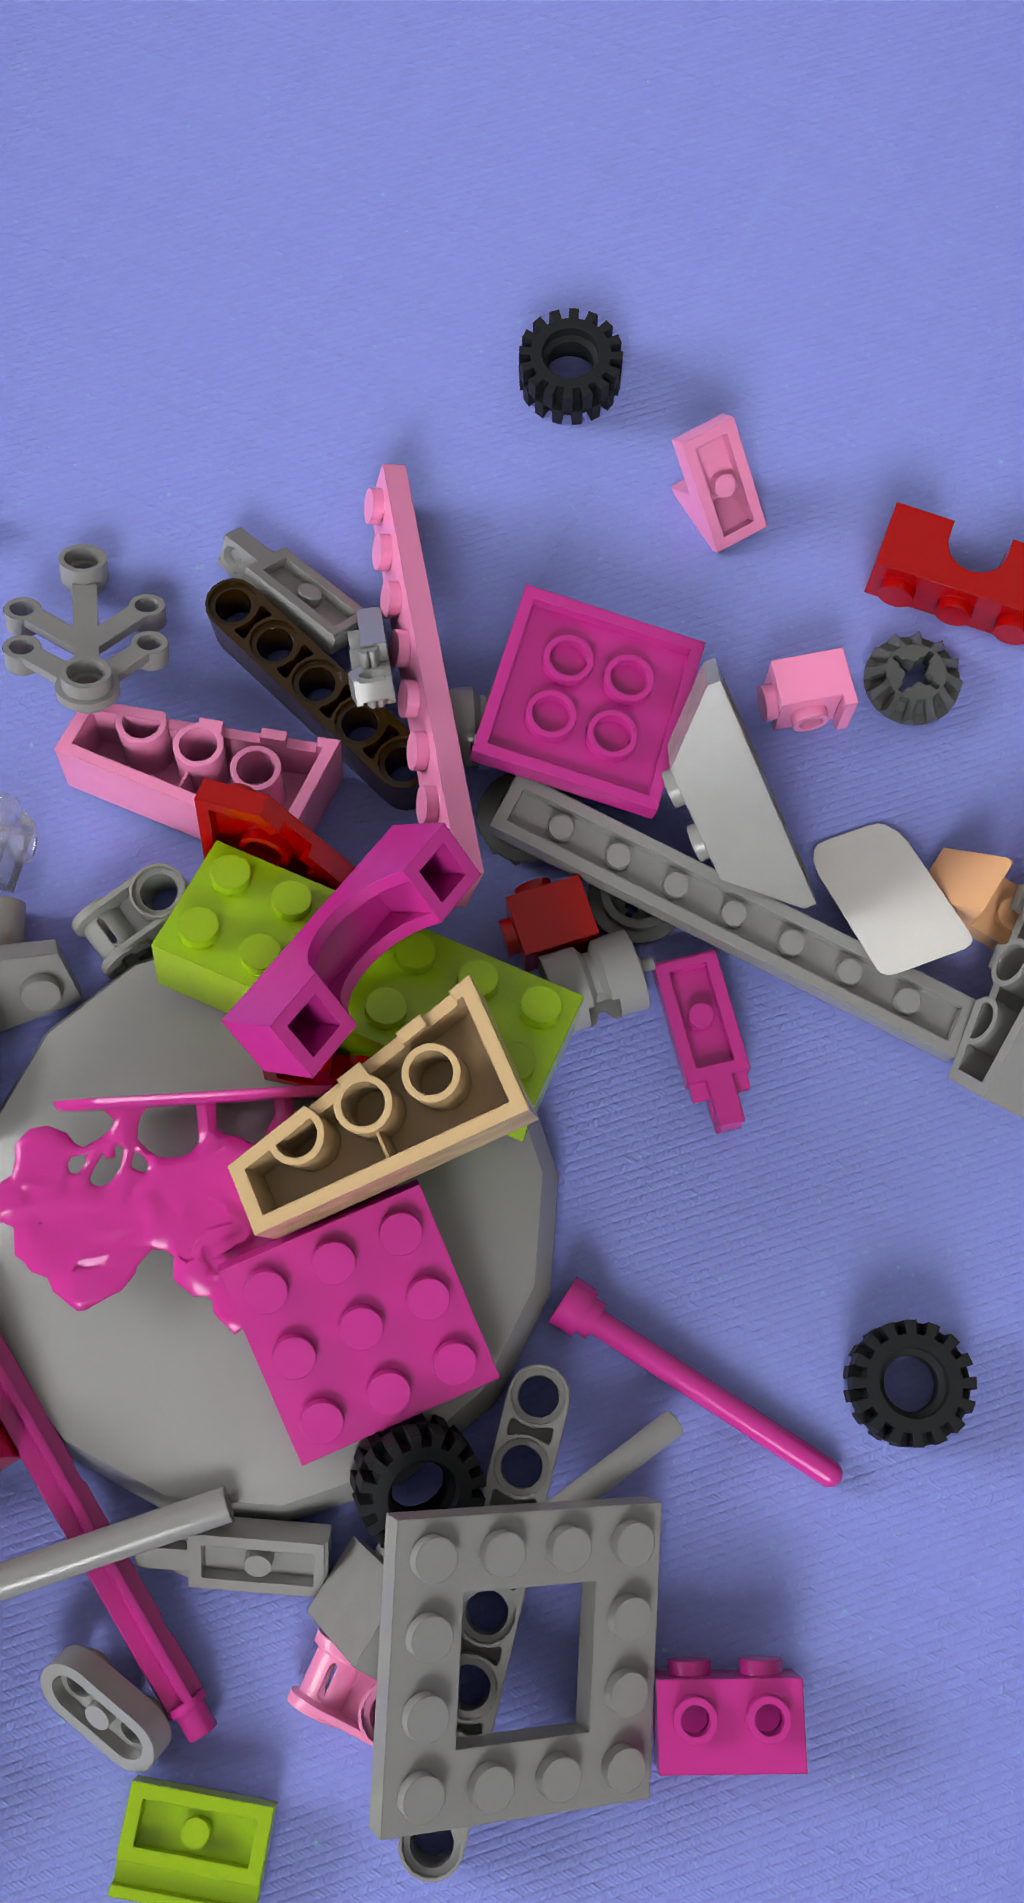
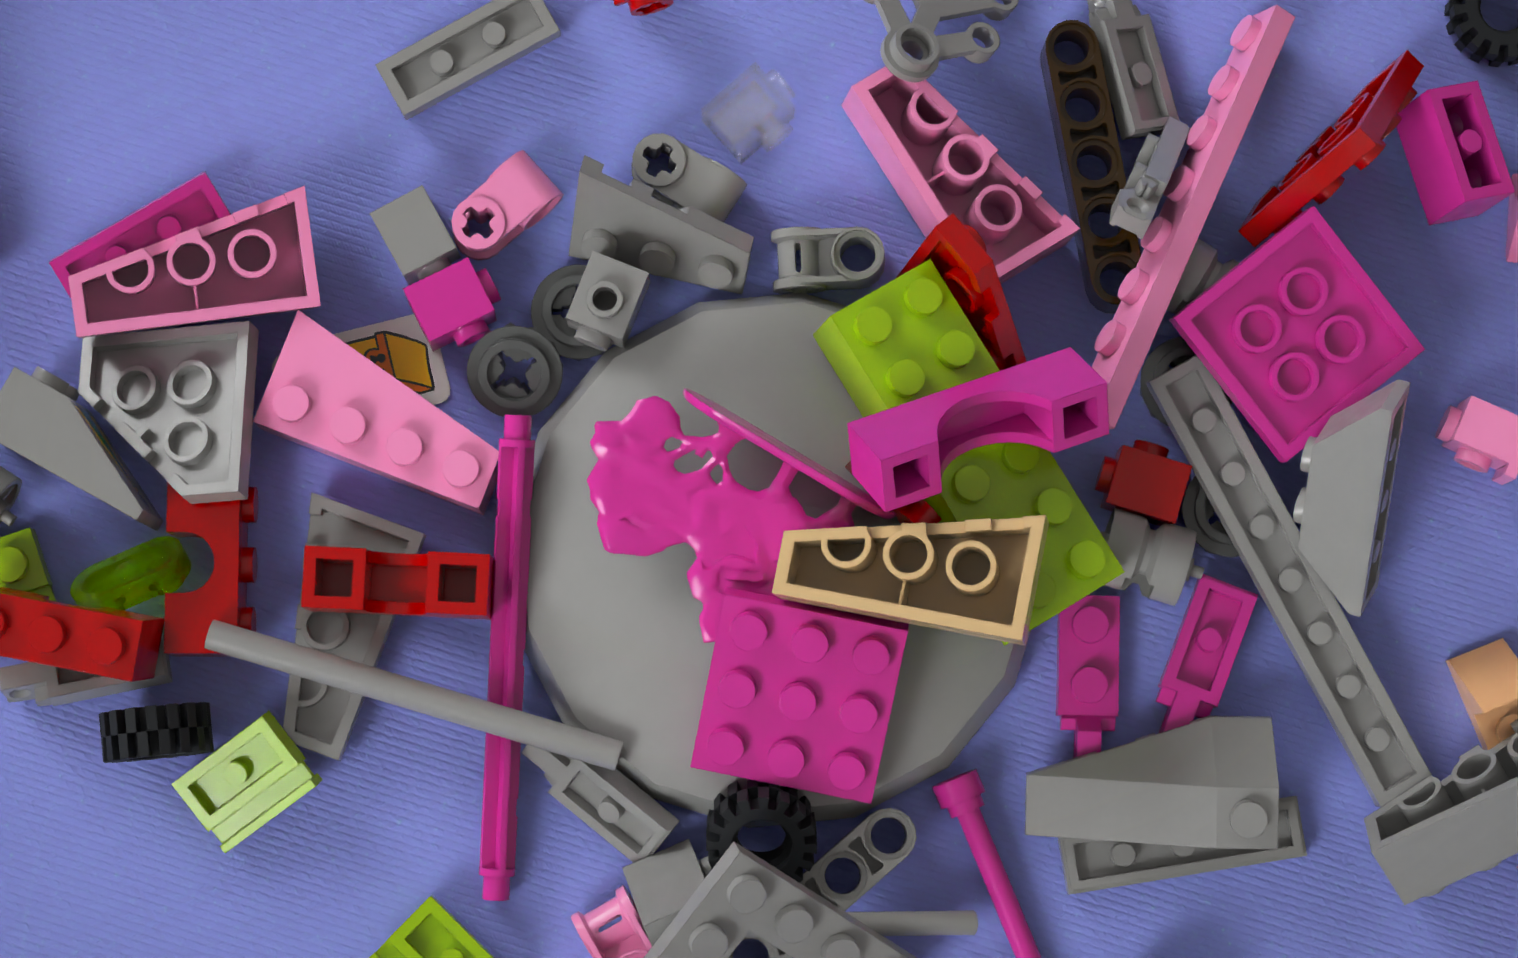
camera: 30 degrees right, 10 degrees up
light grey plate [40,1645,171,1772] -> none
white sticker [813,823,973,975] -> none
none -> light grey wedge [1025,716,1279,849]
none -> dark pink hinge [1056,595,1120,758]
none -> light grey tile [1057,796,1307,895]
none -> red plate [1238,50,1424,247]
none -> dark pink brick [1396,80,1515,226]

